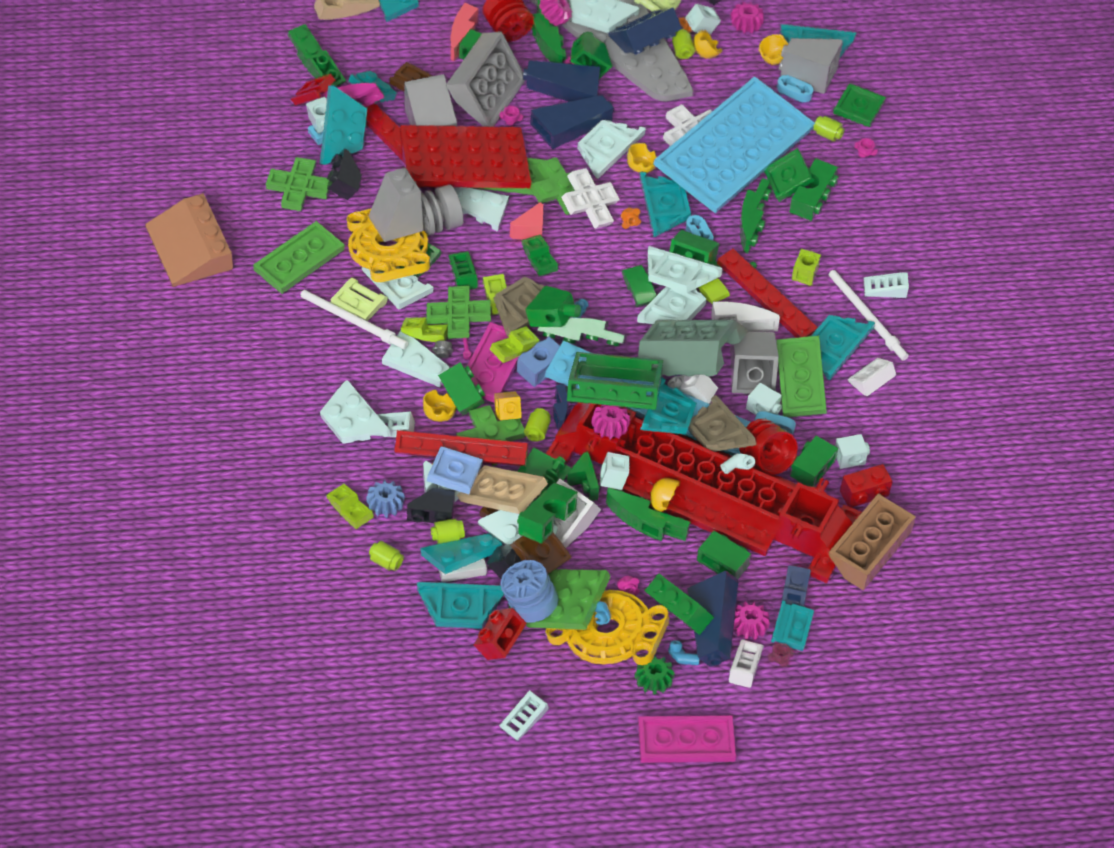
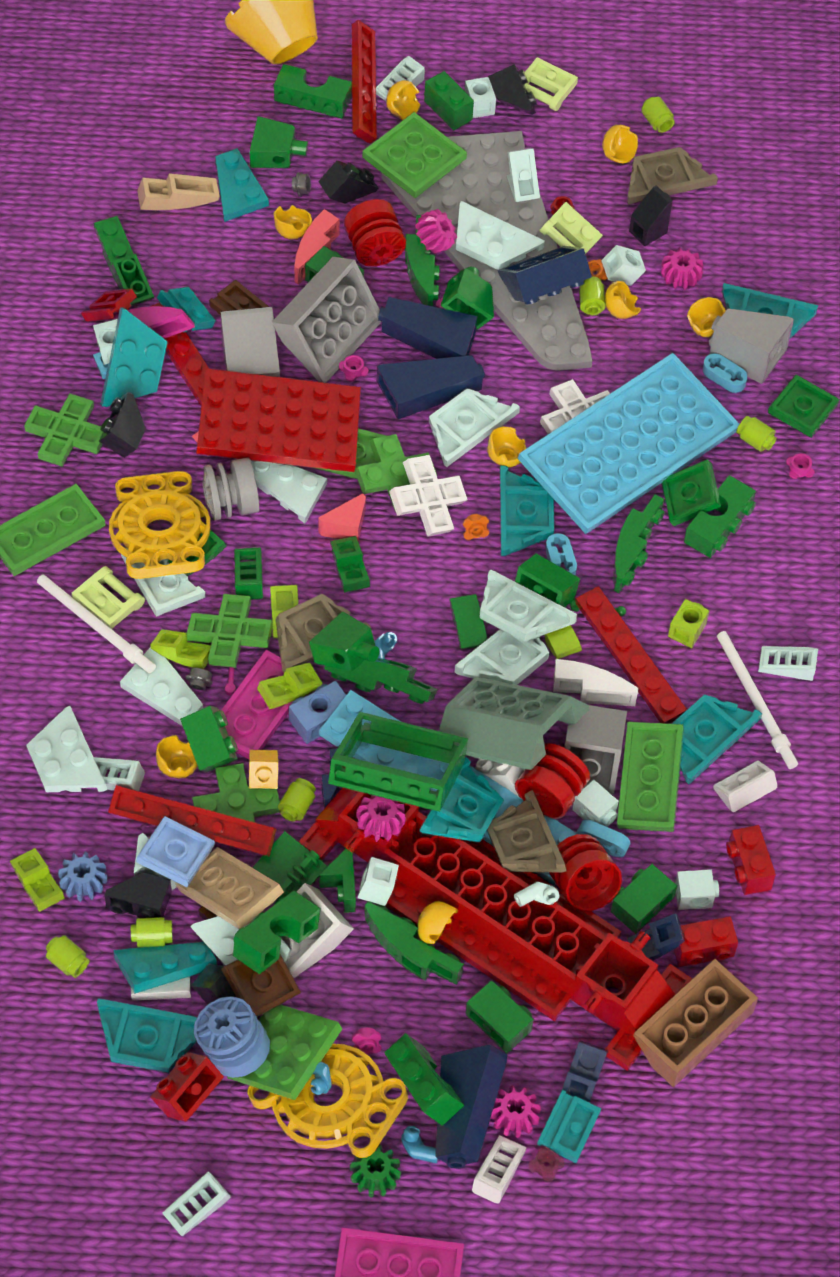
camera: 10 degrees right, 5 degrees up
light grey slope [369,168,423,242] -> none
none -> yellow hair [273,205,313,239]
none -> red wheel [515,743,590,819]
none -> dark blue slope [627,913,685,961]
none -> red brick [726,825,776,895]

